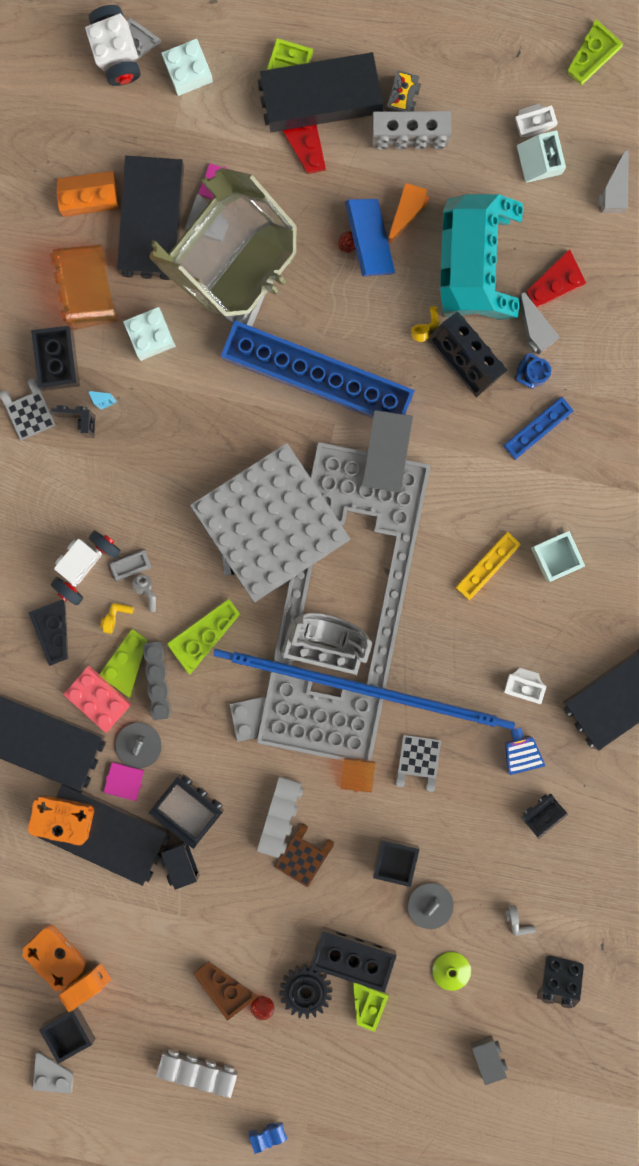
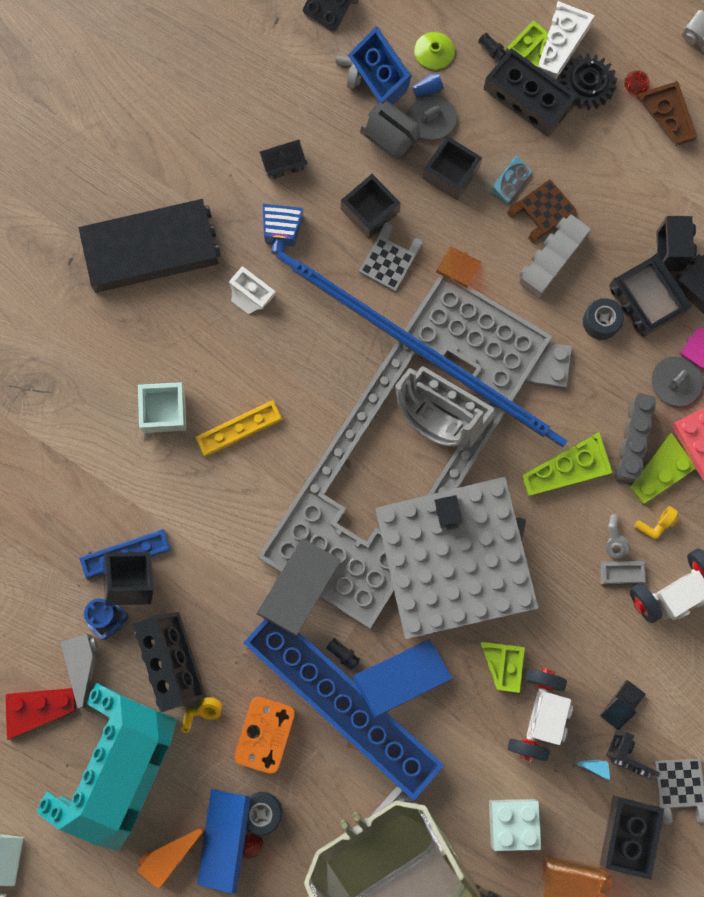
camera: 160 degrees left, 10 degrees down
none -> black piece [103,552,154,606]
none -> orange axle [234,697,295,774]
none -> black wheel [246,792,283,836]
none -> black pin [326,637,360,670]
none -> black piece [341,174,401,239]
none -> blue slope [348,26,412,105]
none -> blue tile [353,639,452,718]
none -> dark grey cylinder [360,99,420,159]
none -> blue cone [412,73,444,98]
none -> black brick [434,495,463,531]
none -> black pin [478,32,507,62]
none -> lime wing [481,642,525,693]
none -> slope [491,156,532,204]
none -> brick [508,668,573,762]
none -> white wing [538,1,595,79]
none -> black wheel [583,298,624,340]
none -> black slope [600,680,646,730]

